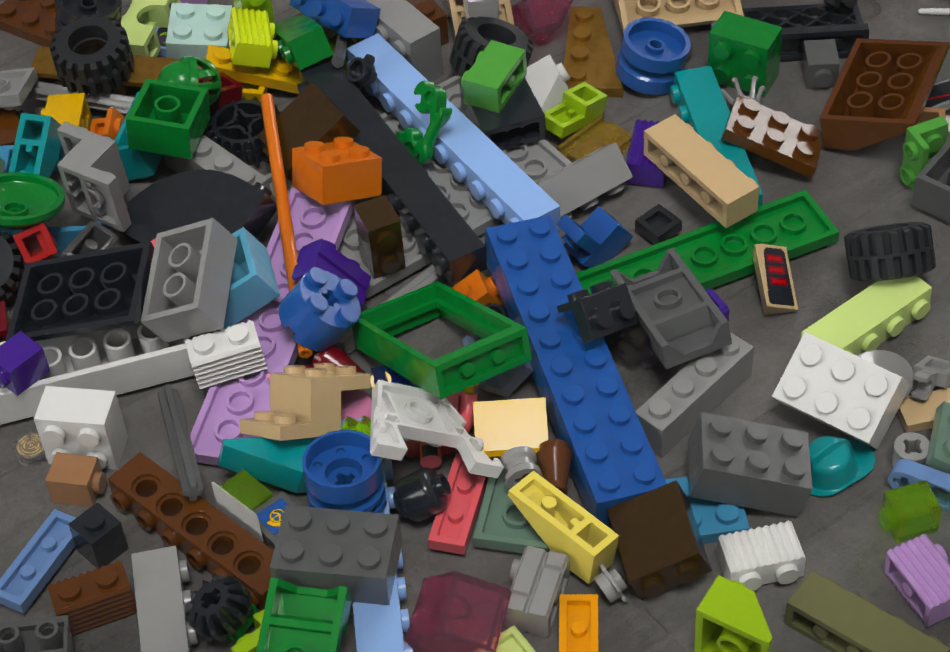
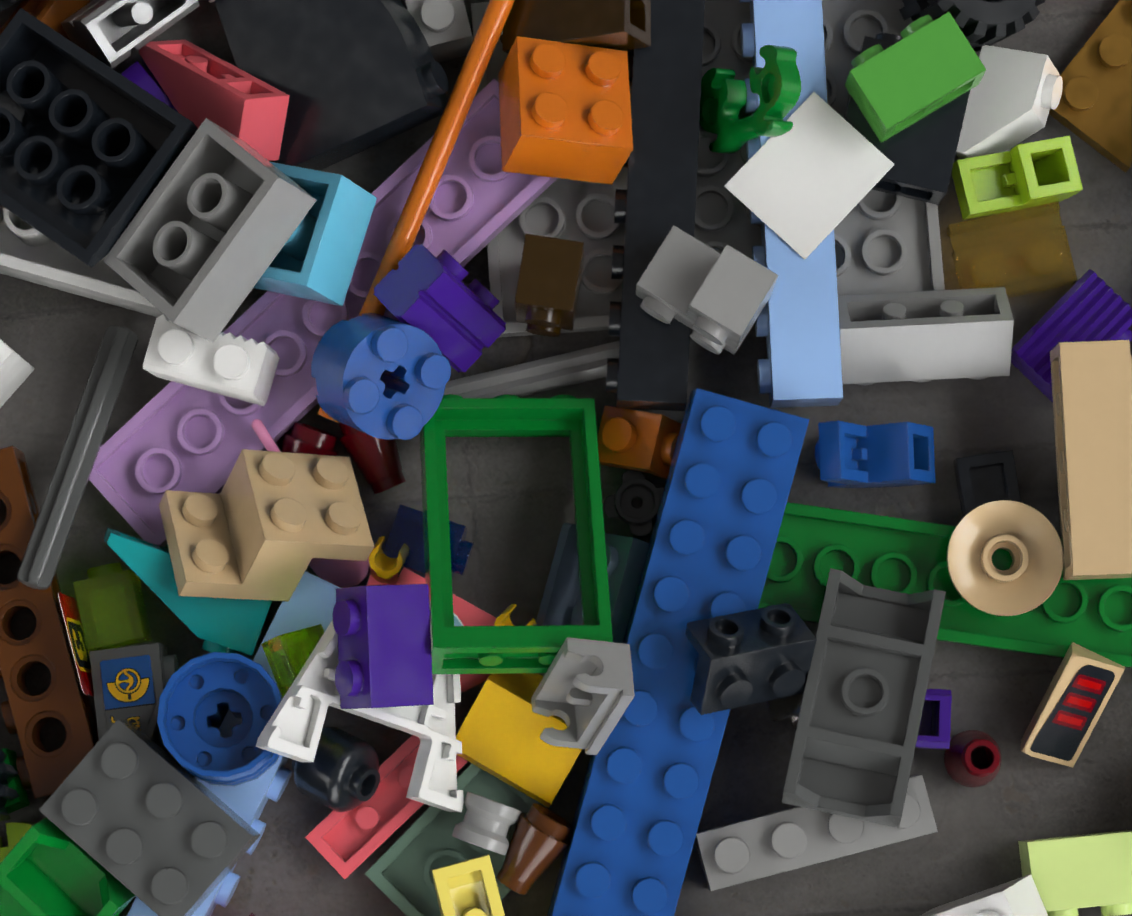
camera: 30 degrees right, 35 degrees up
none -> dark purple brick [332,584,434,709]
none -> light grey hinge [531,637,635,755]
none -> light grey brick [636,225,778,355]
none -> white sticker [724,92,895,260]
none -> dark red cone [944,730,1001,787]
none -> tan dish [947,500,1064,616]

